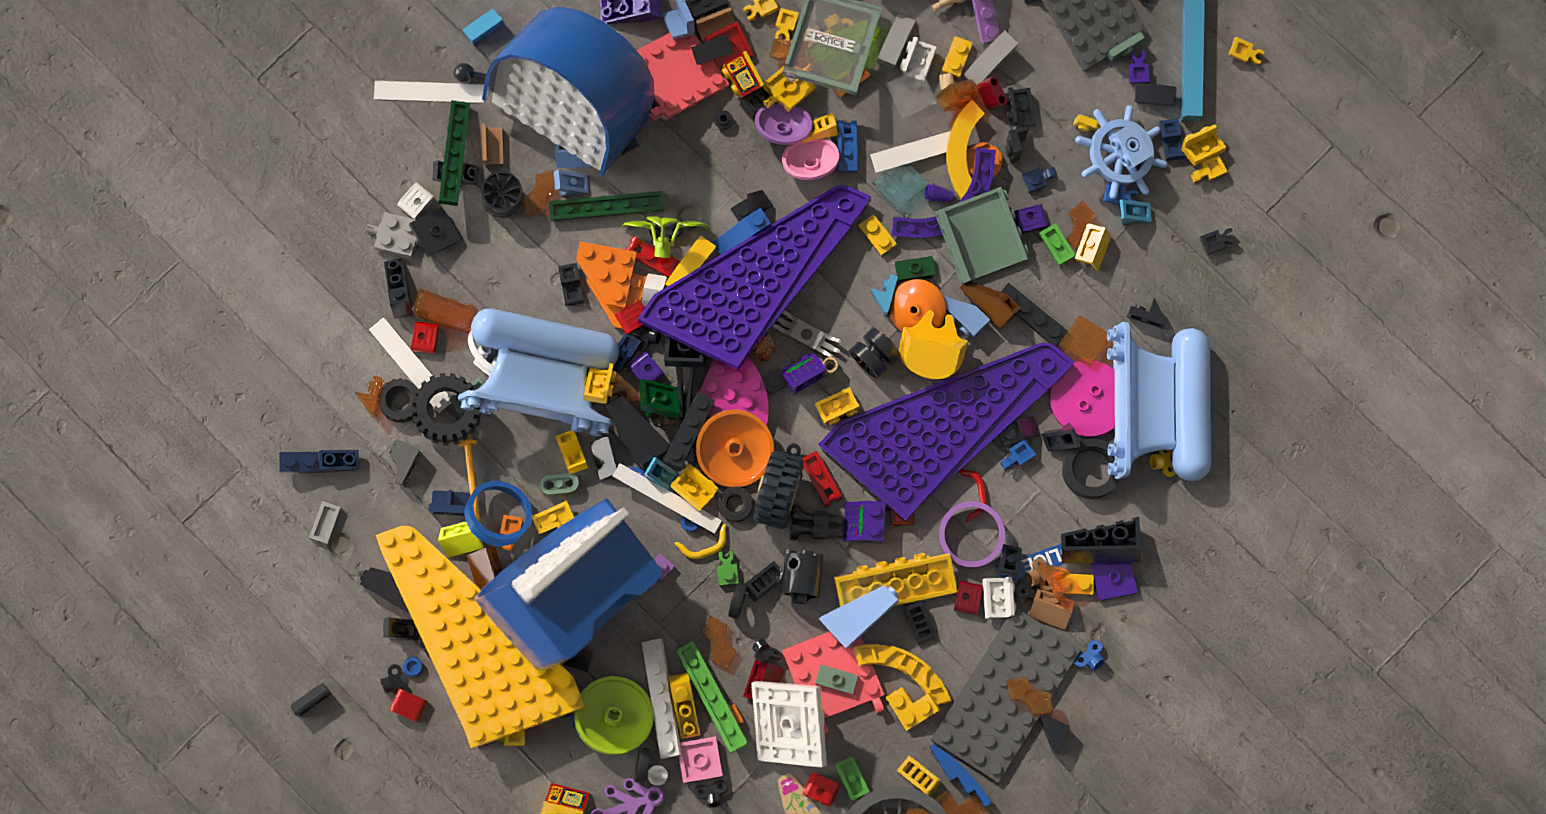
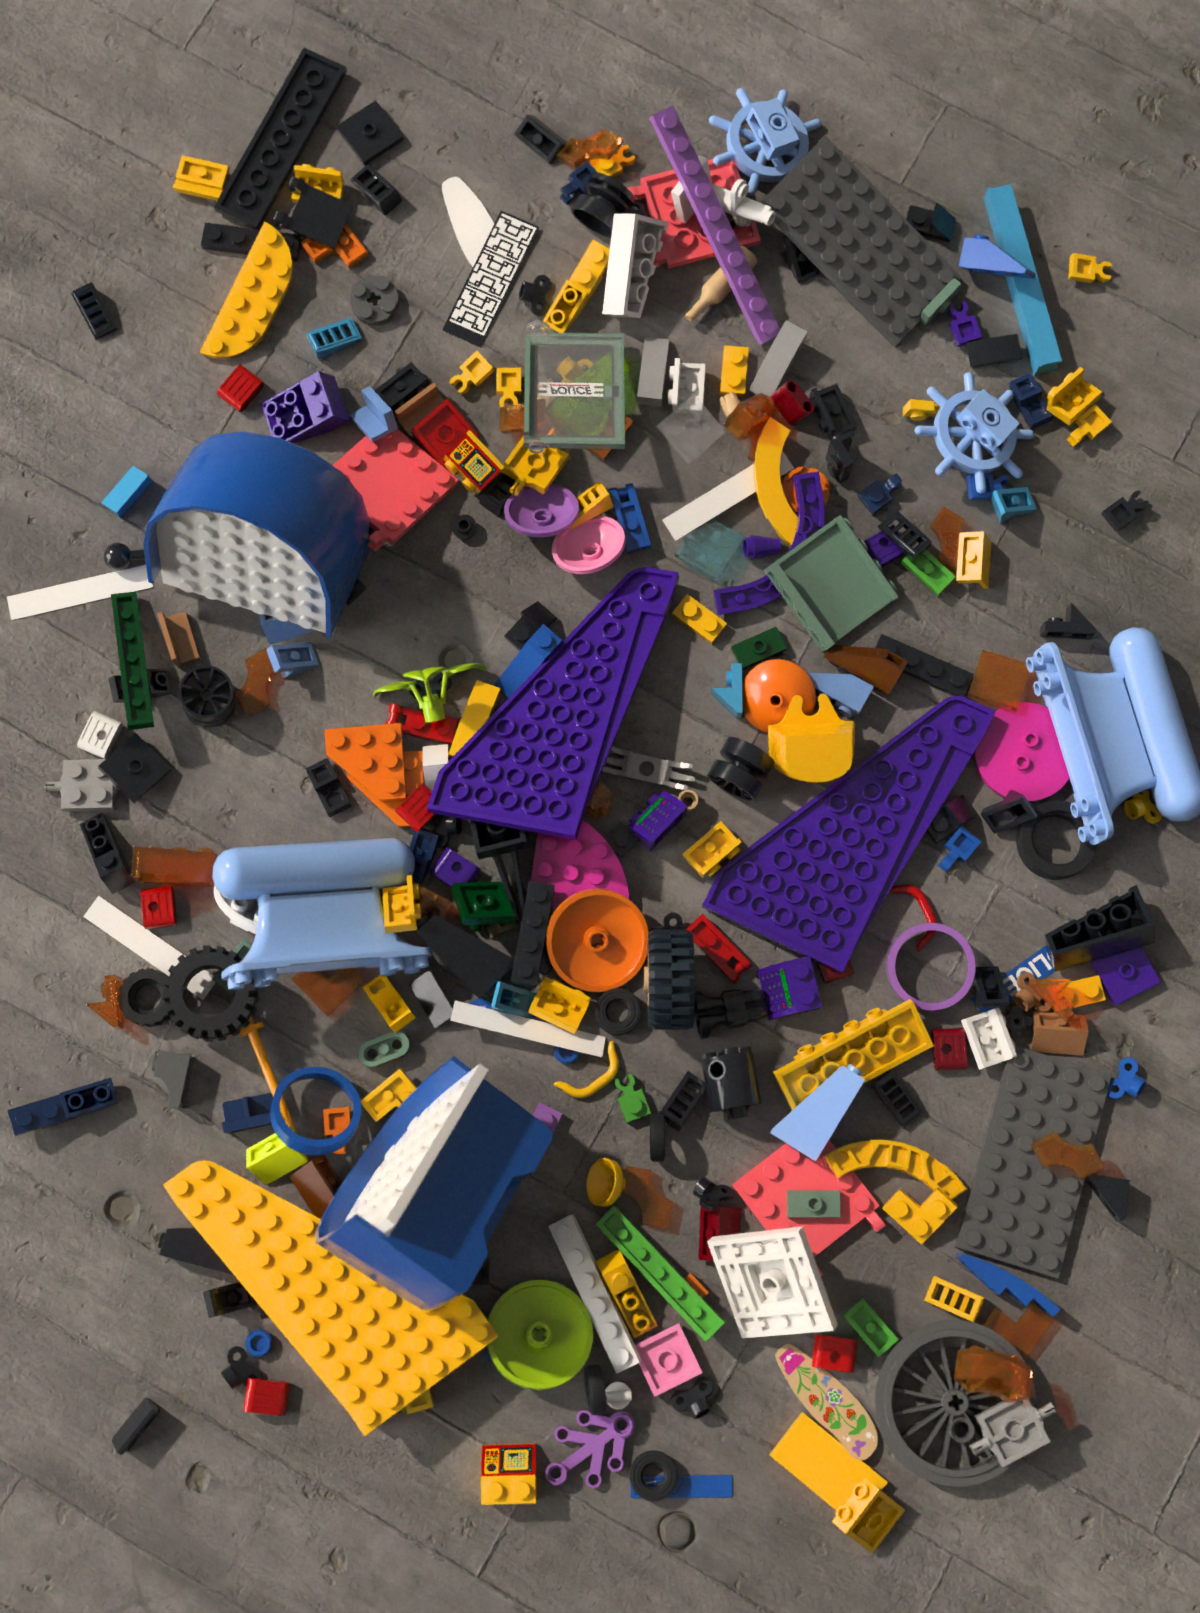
camera: 15 degrees left, 0 degrees up
light grey tile [309,501,342,545] -> none
dark green plate [549,191,665,222] -> none
black slope [691,34,734,65] -> none
none -> clear orange tile [292,968,365,1017]
none -> yellow piece [586,1158,626,1207]
none -> black slope [878,510,932,563]
none -> slope [958,234,1036,279]

